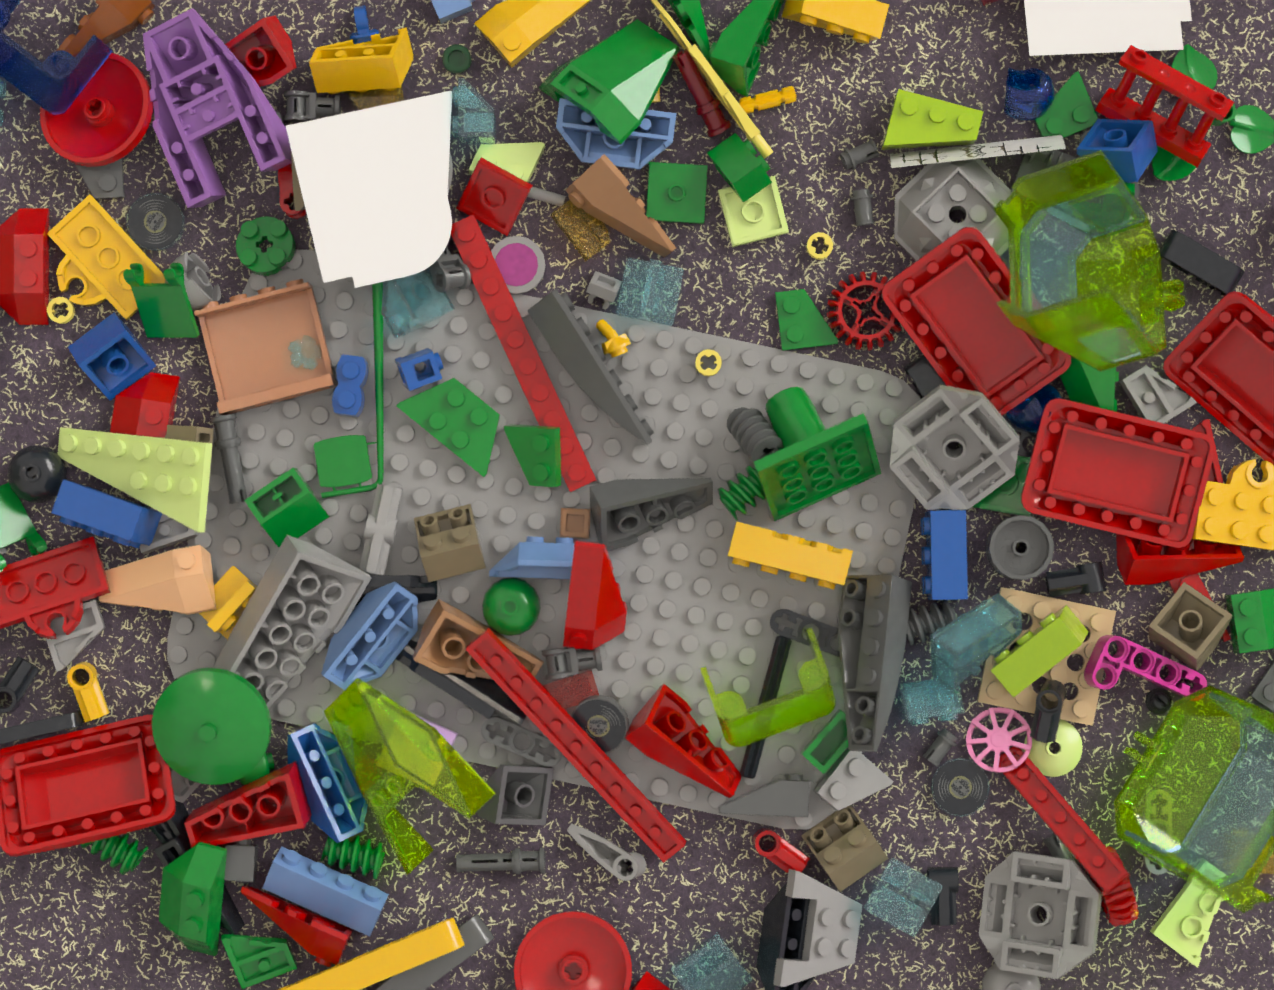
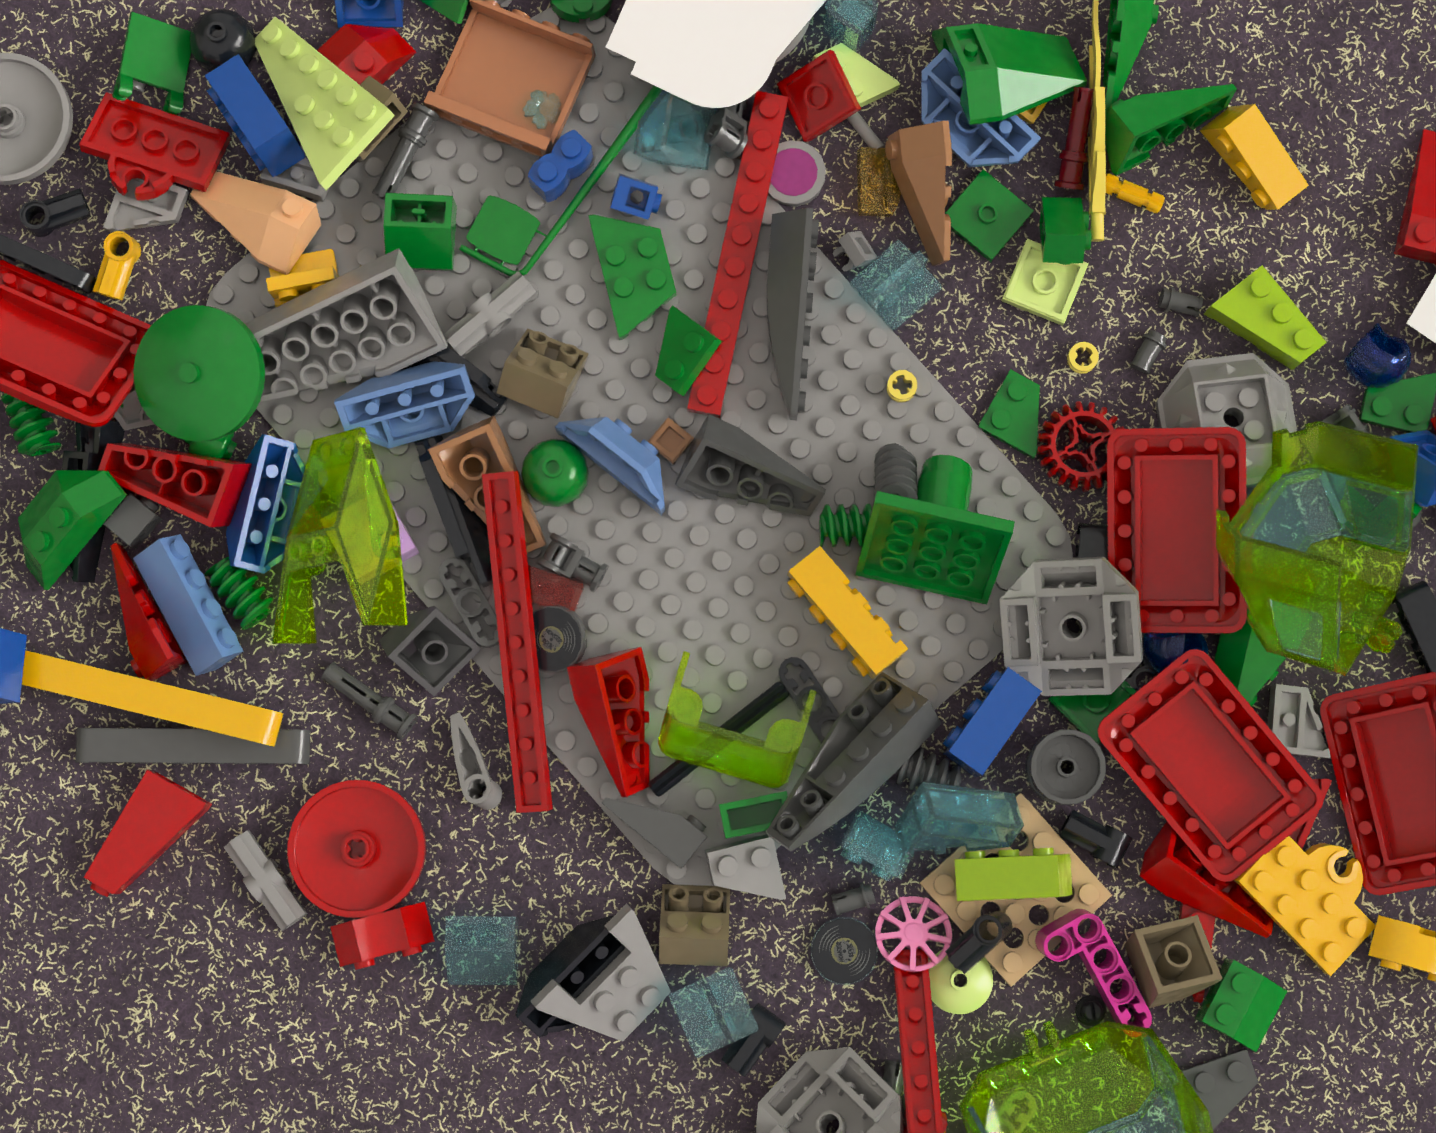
camera: 35 degrees right, 5 degrees down
green wing [221,934,297,989] -> none
red wedge [563,541,627,650] -> none
yellow plate [596,319,631,358] -> none
red piece [753,828,810,873] -> none
white sticker [890,135,1066,168] -> none

